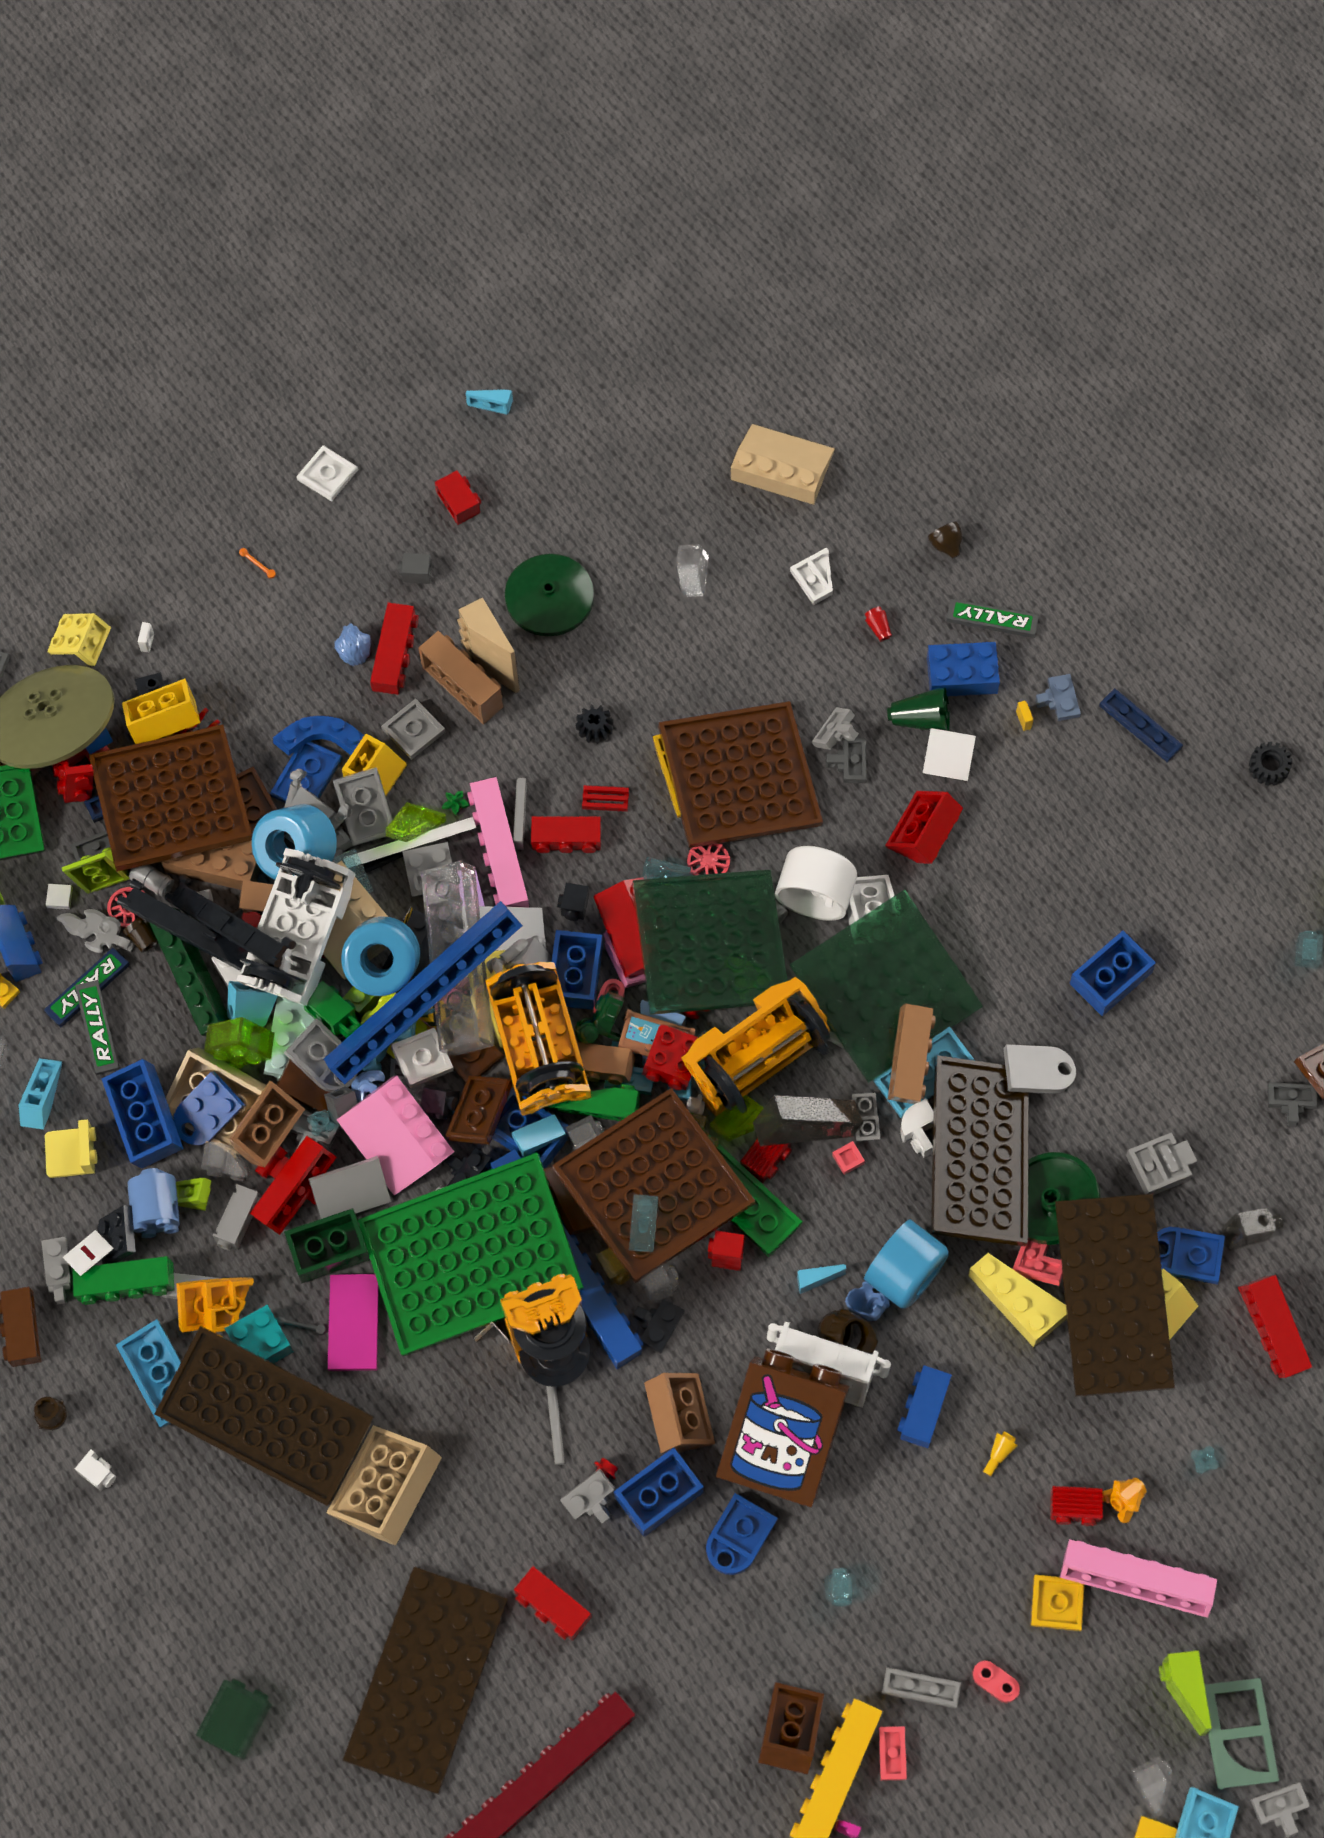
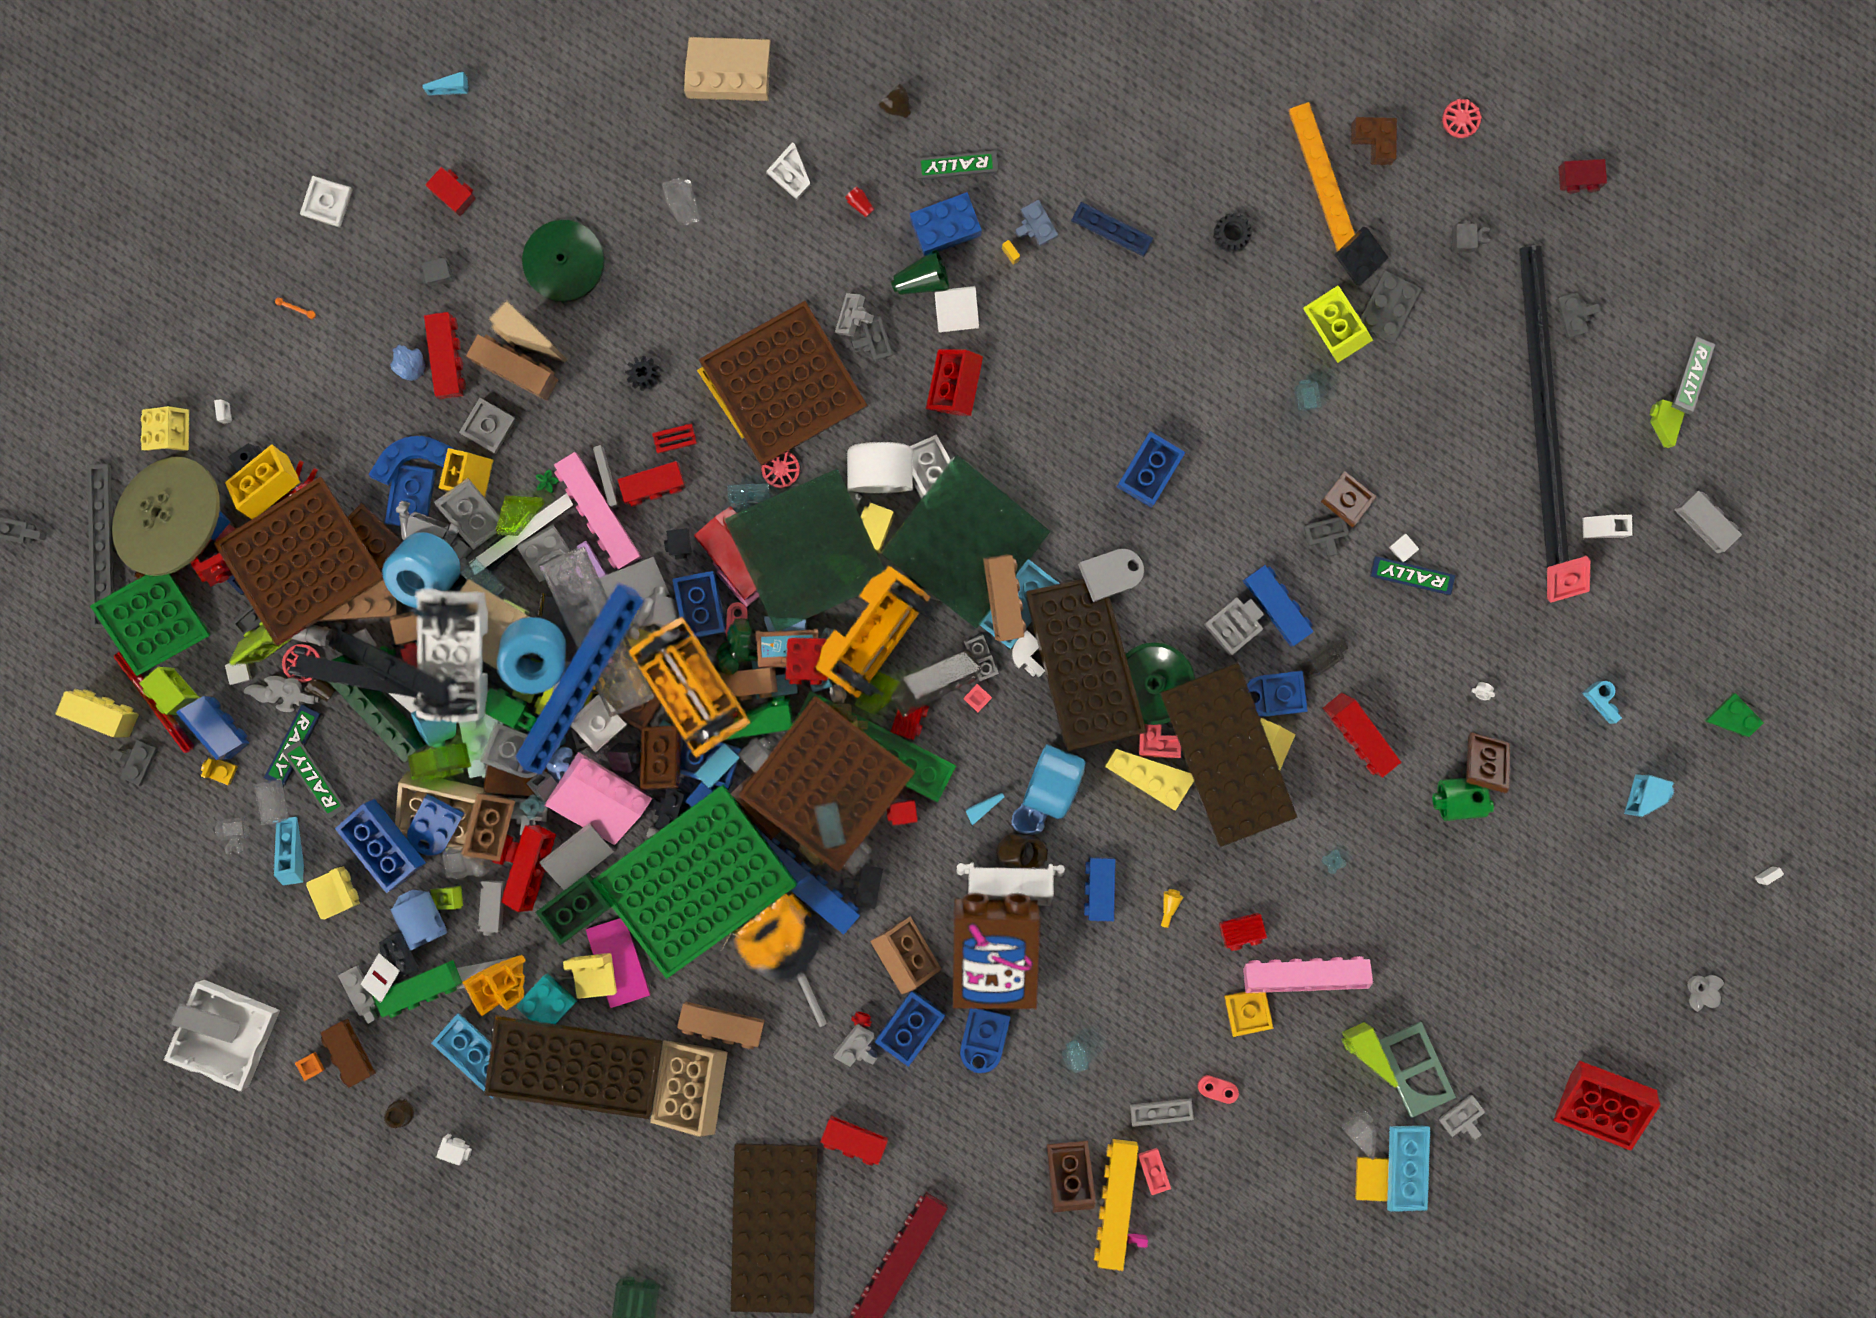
camera: 20 degrees left, 20 degrees up
light orange rock [1103,1478,1147,1523] -> none
none -> clear brick [253,779,289,825]
none -> light yellow bracket [563,953,617,999]
none -> medium nougat brick [677,1001,765,1049]
none -> light yellow slope [861,503,894,553]
none -> blue brick [1243,565,1314,647]

